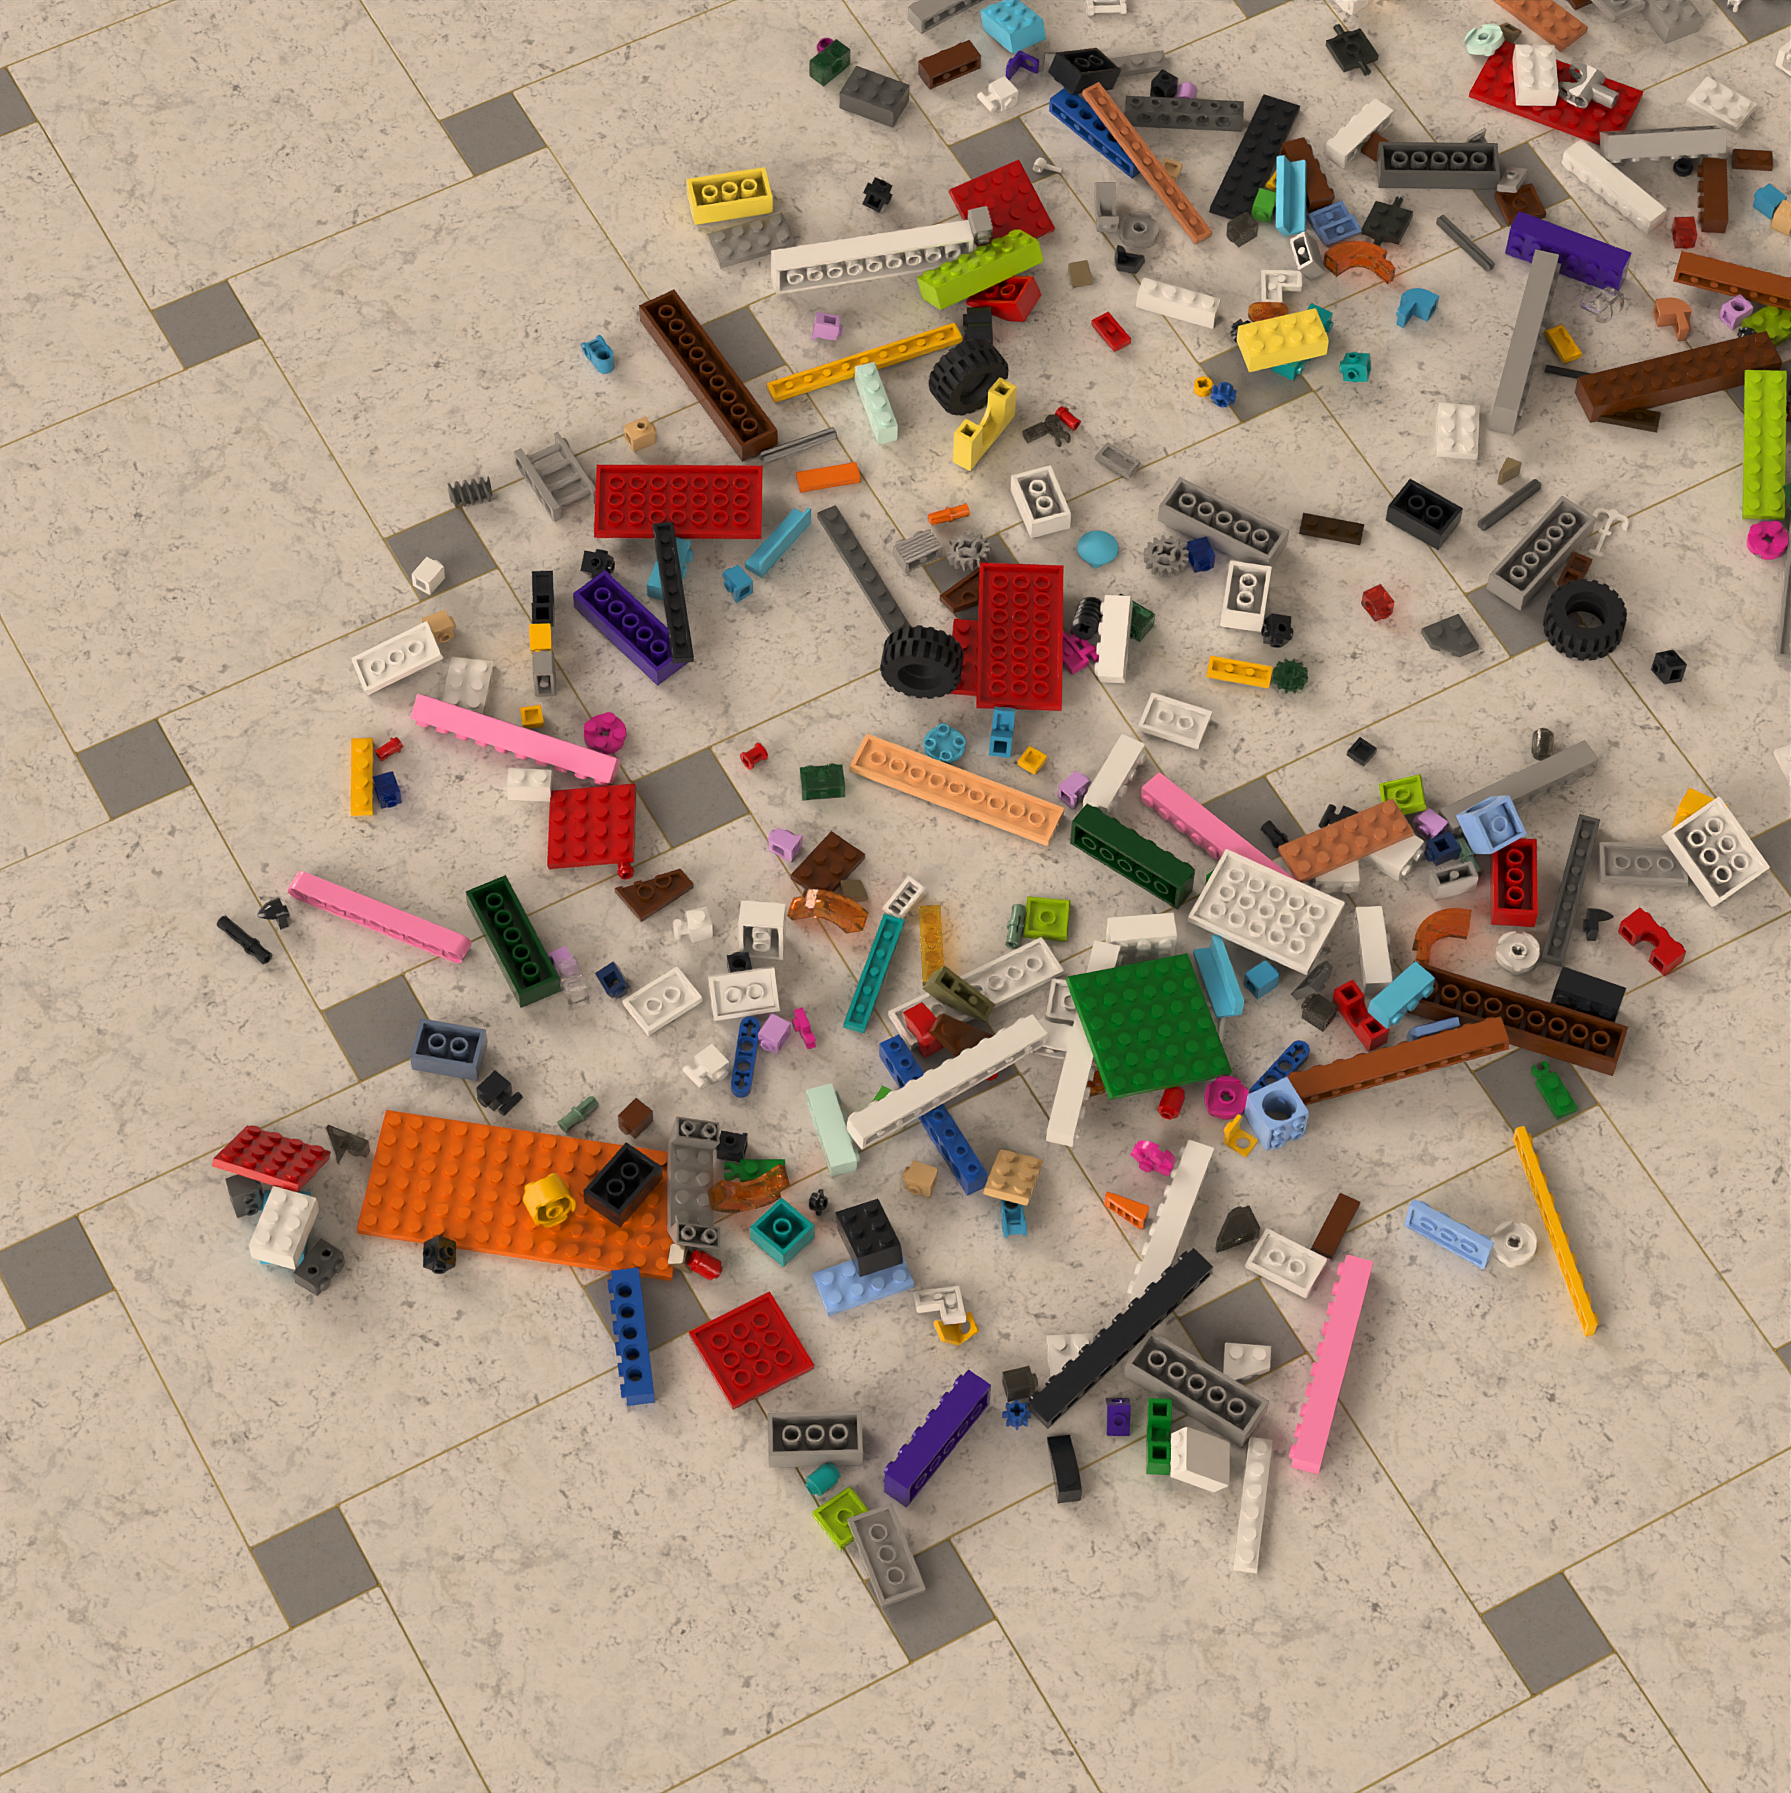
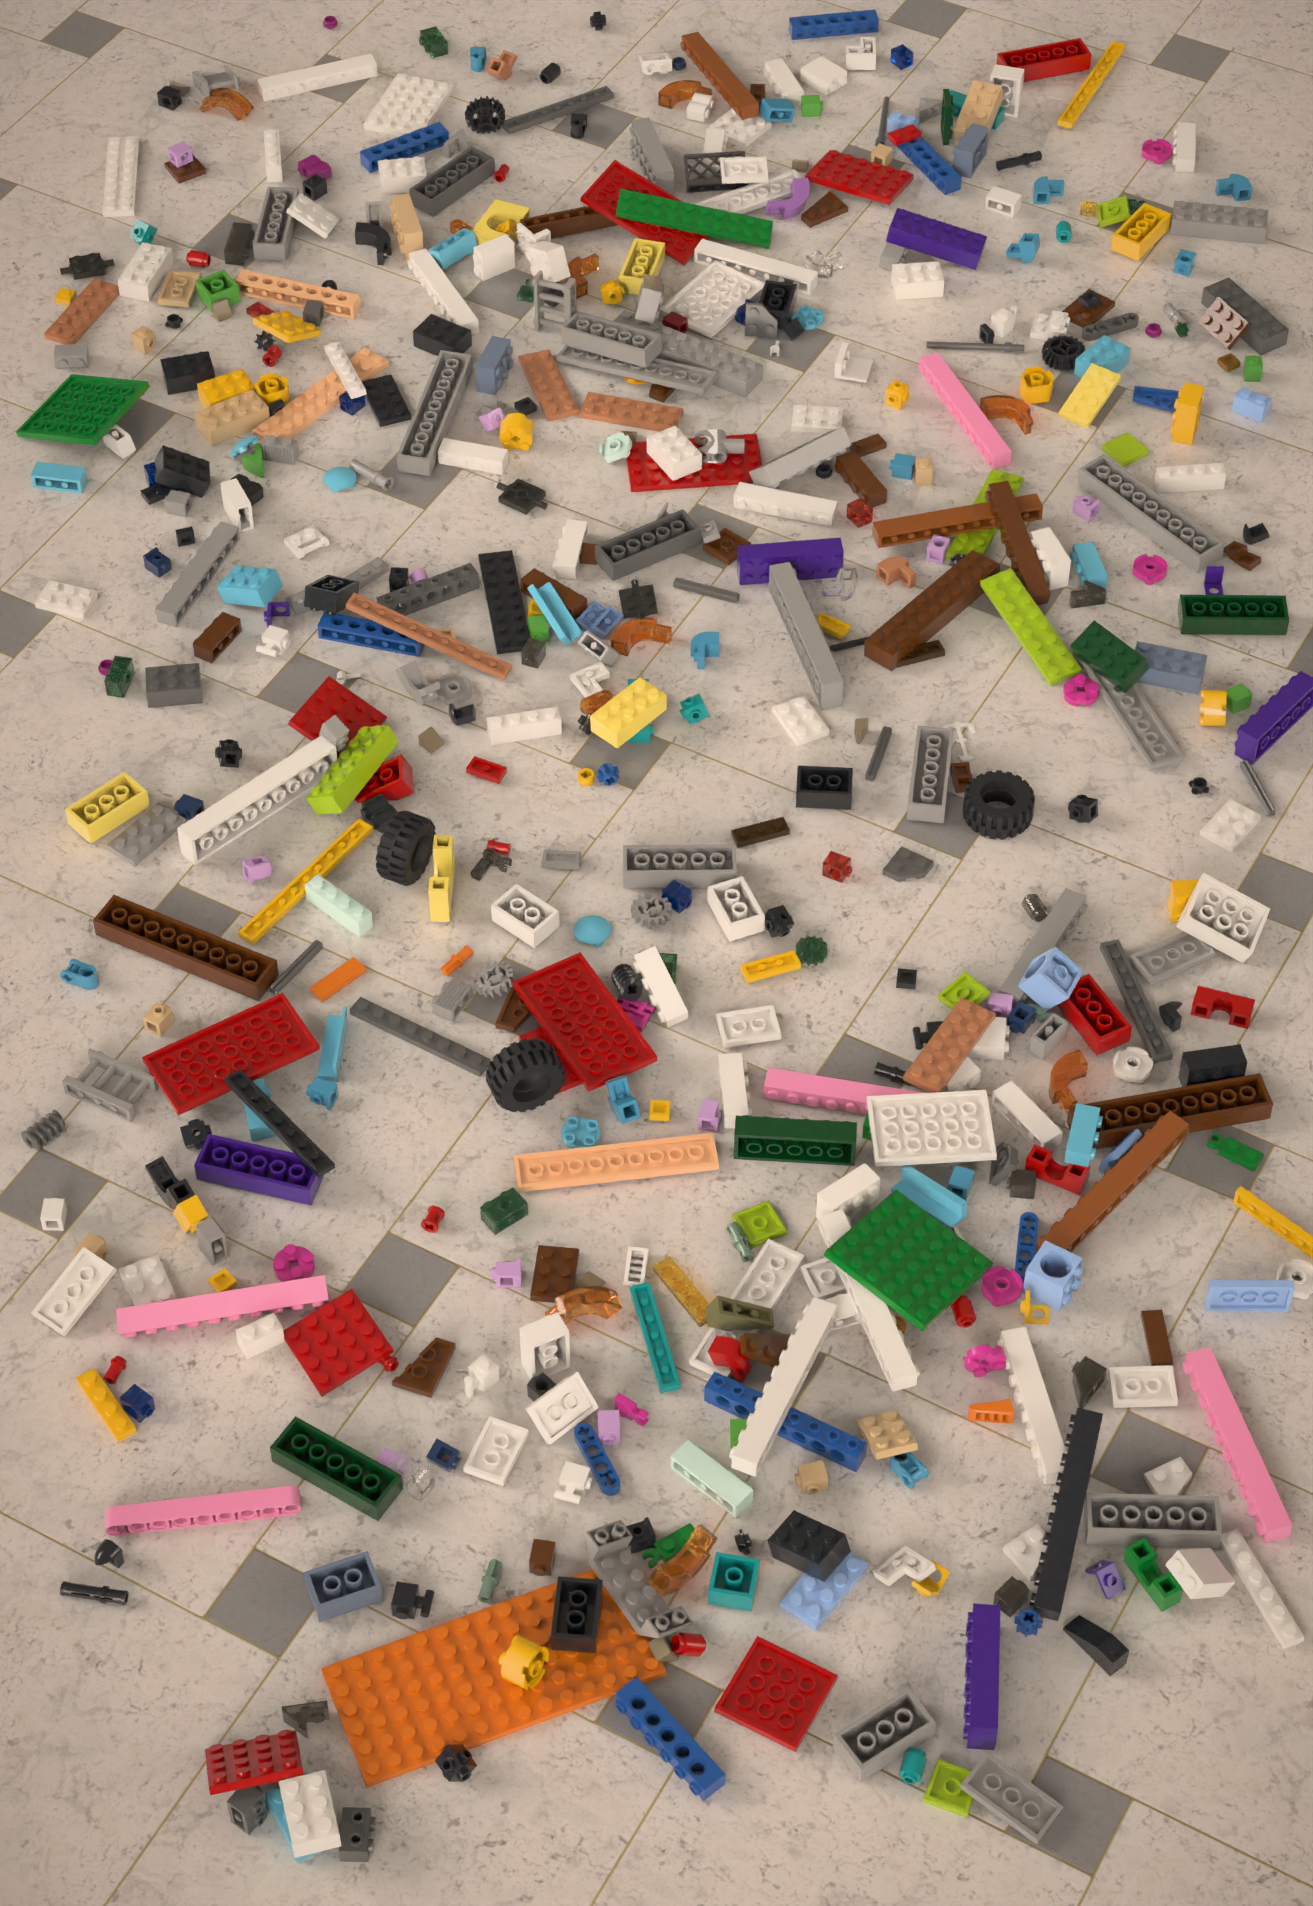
camera: 30 degrees left, 10 degrees down
none -> dark blue brick [174,794,205,820]

